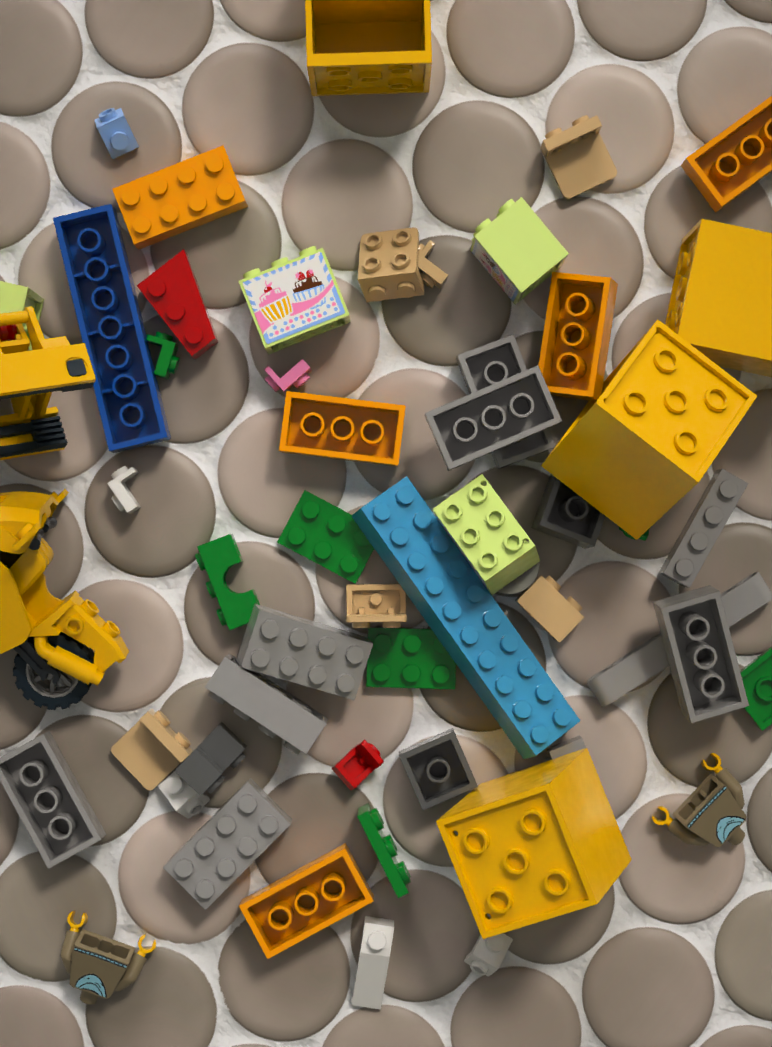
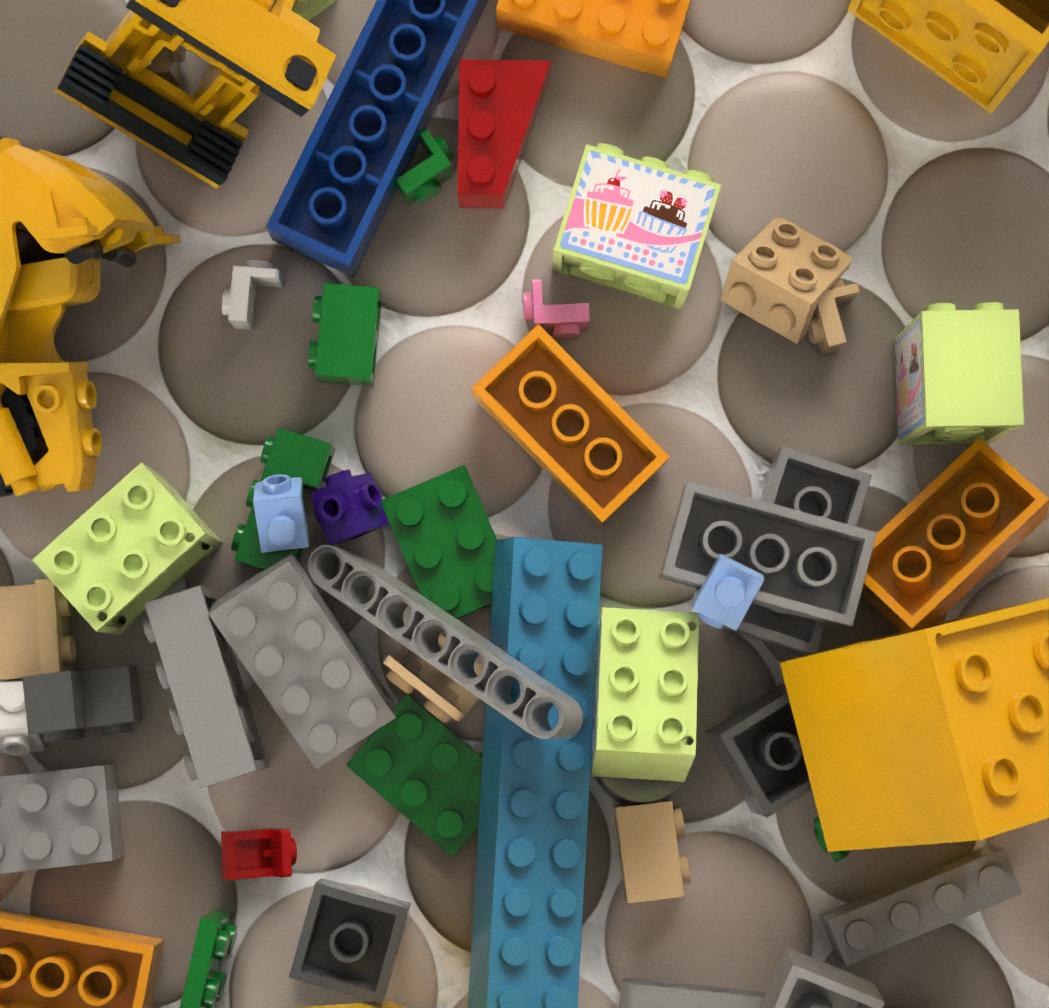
camera: 40 degrees right, 5 degrees down
none -> yellowish green container [32,462,223,636]
none -> light blue bracket [253,474,309,553]
none -> light grey beam [307,545,583,739]
none -> green brick [308,283,382,387]
none -> dark purple brick [310,469,389,545]
none -> light blue bracket [692,553,764,631]

